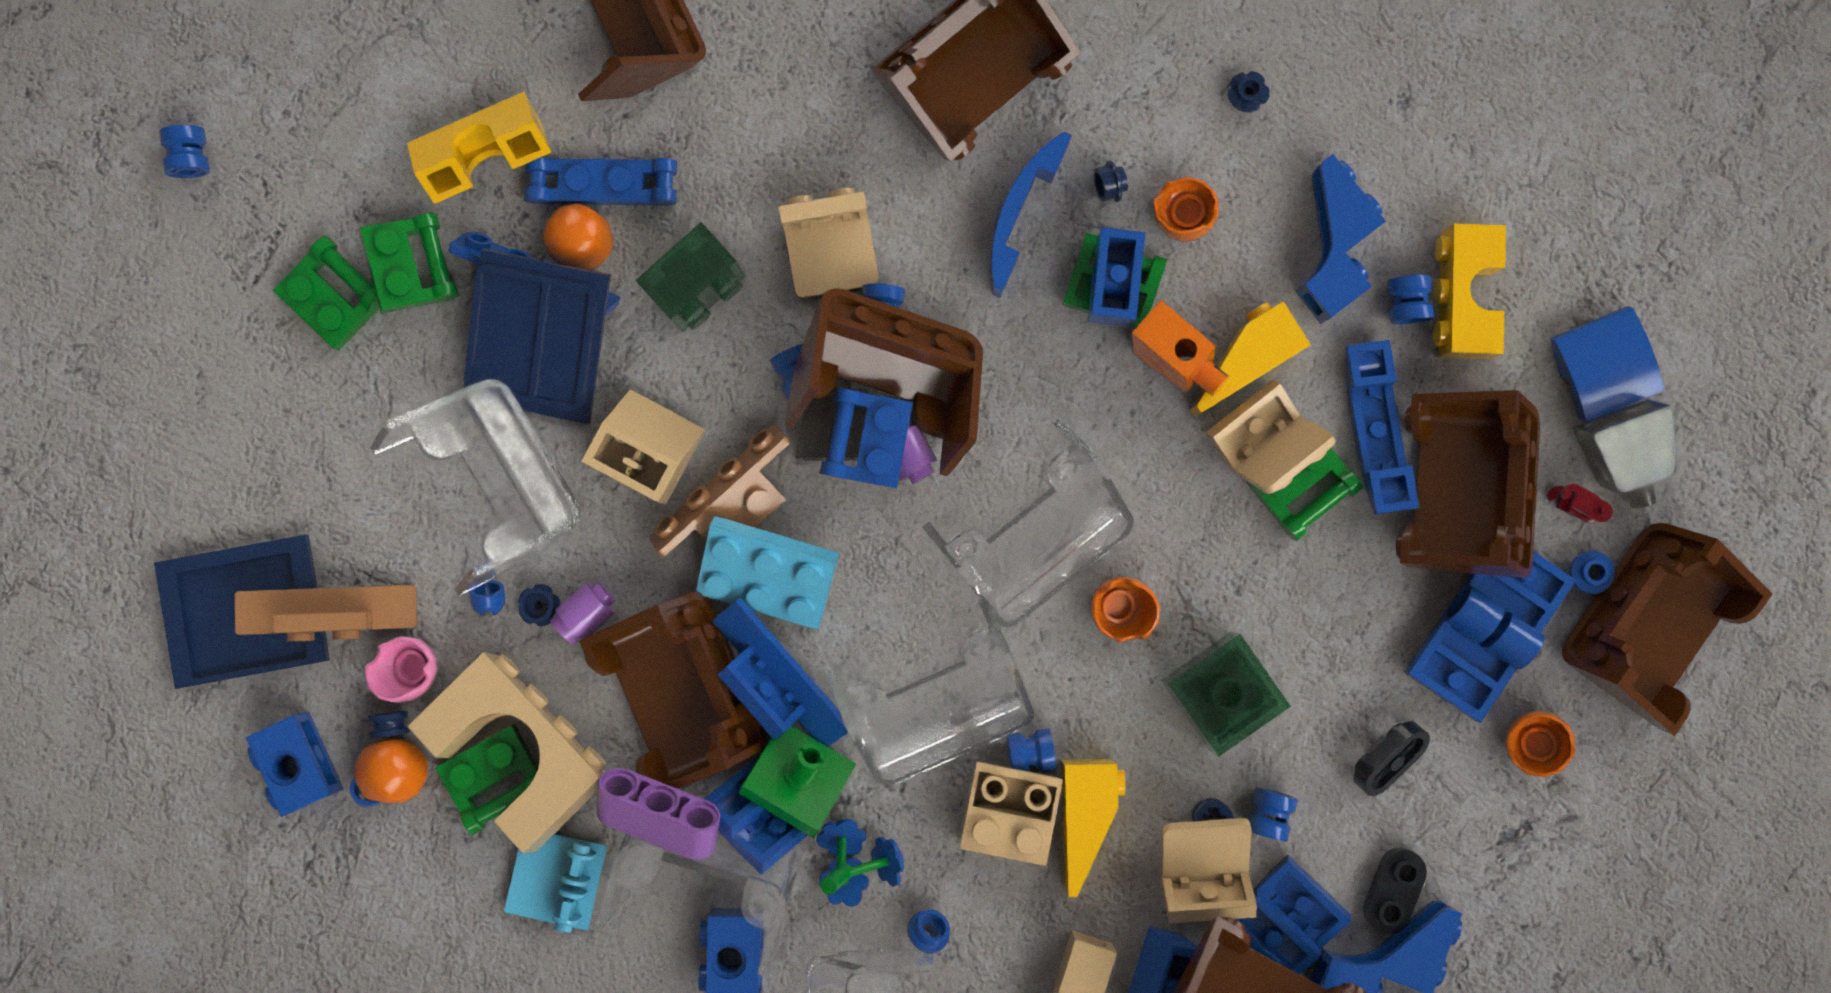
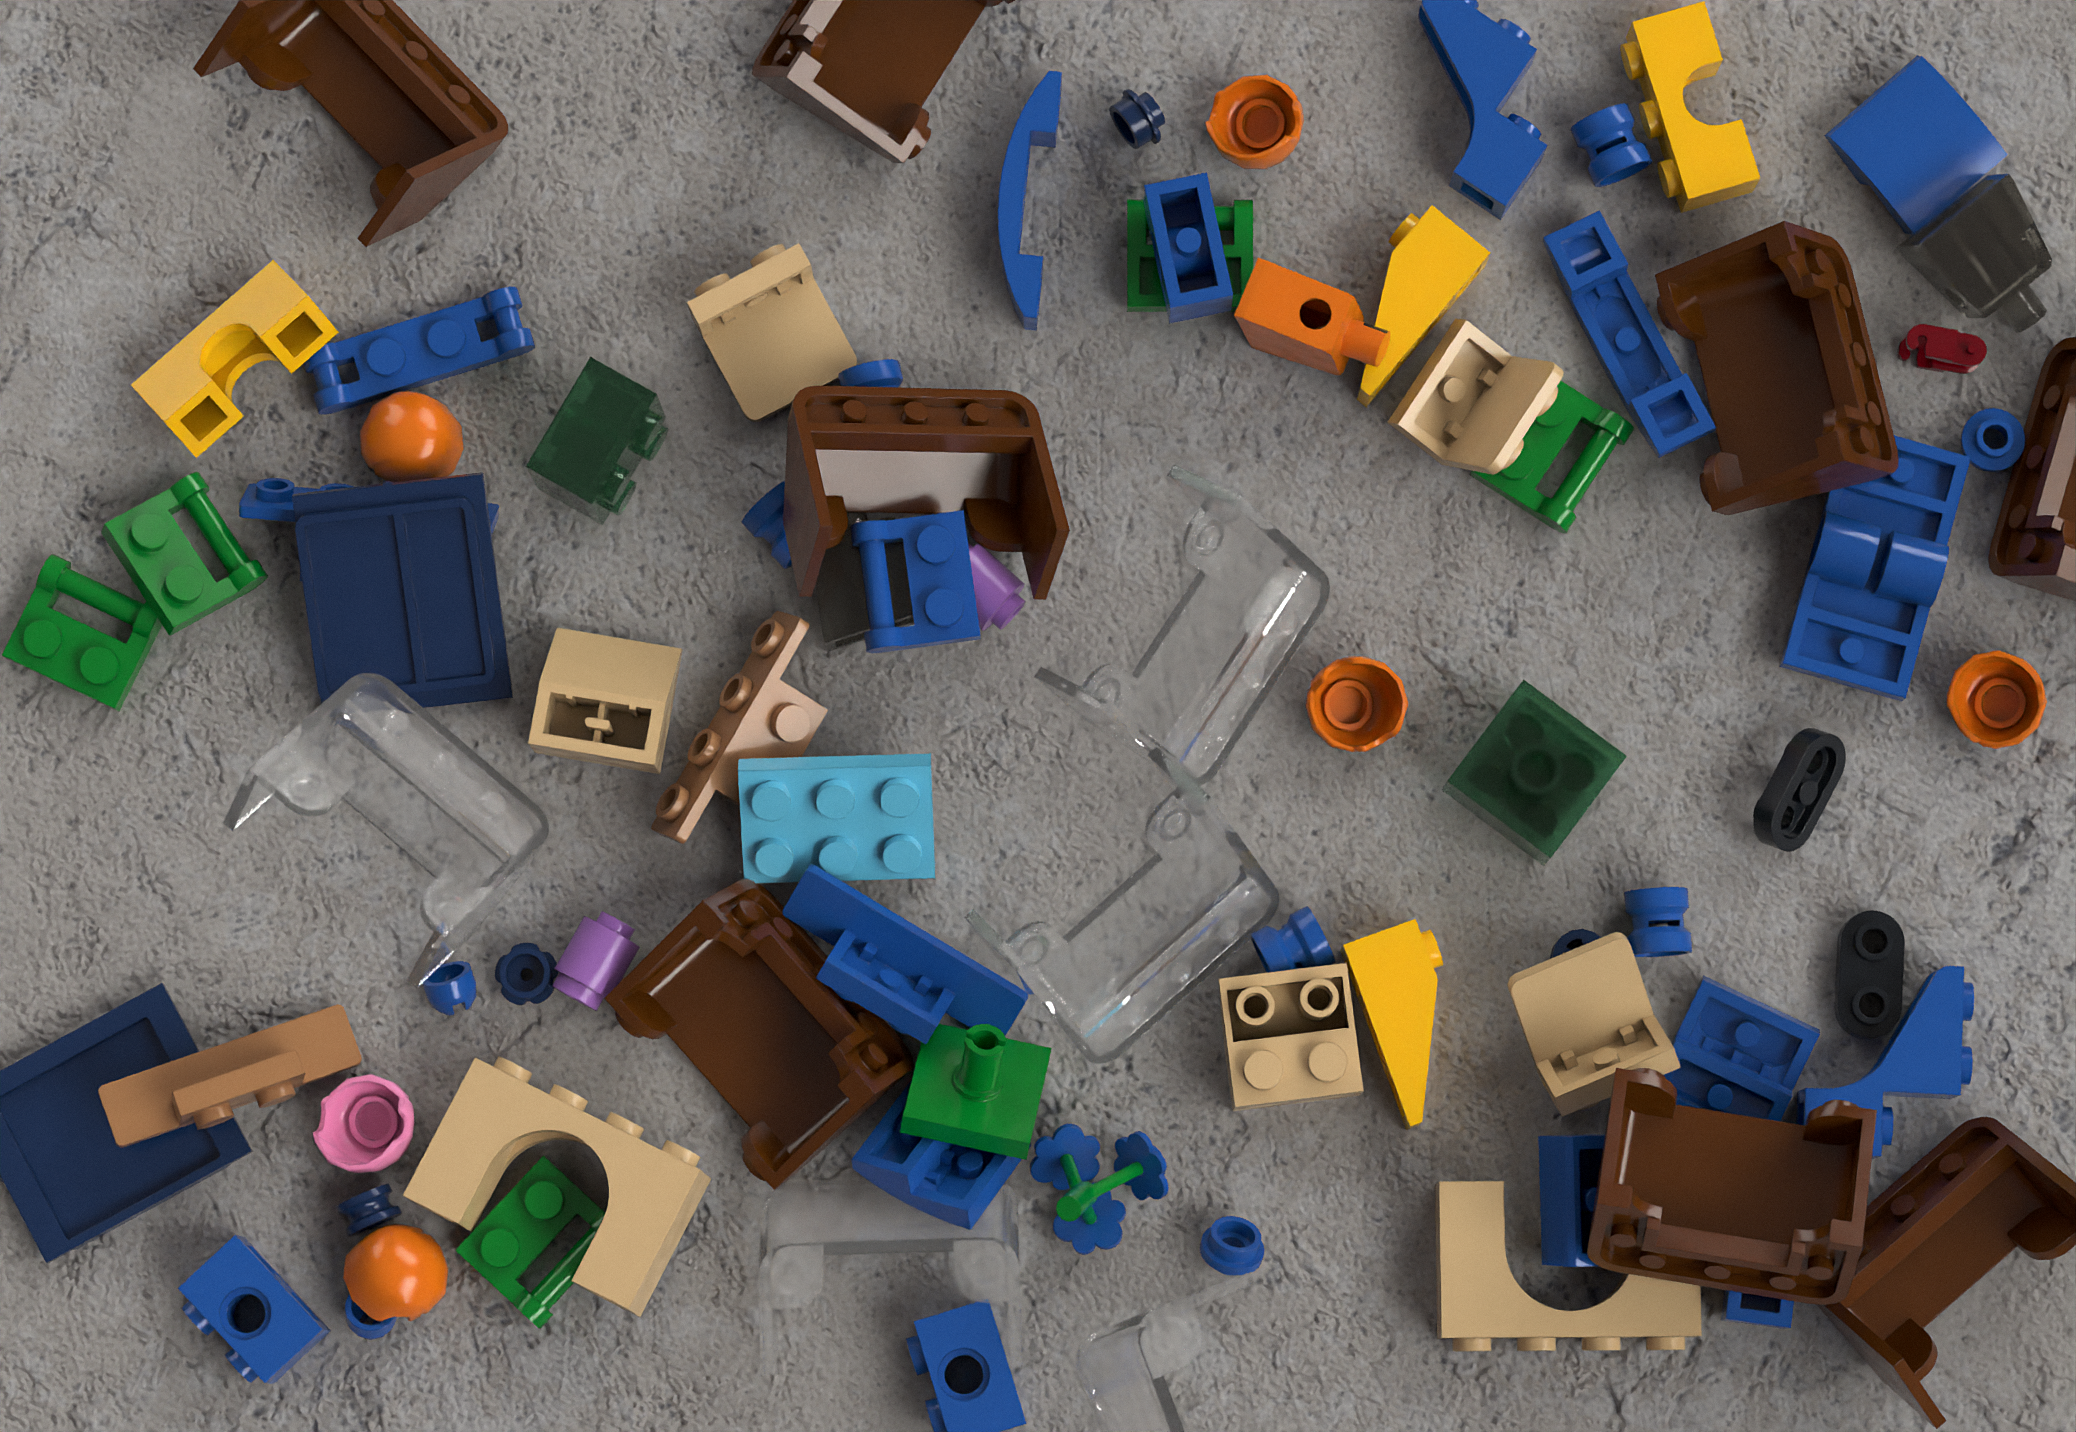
camera: 20 degrees left, 5 degrees down
medium azure hinge [504,834,608,933] -> none
medium lavender beam [596,768,720,860] -> none

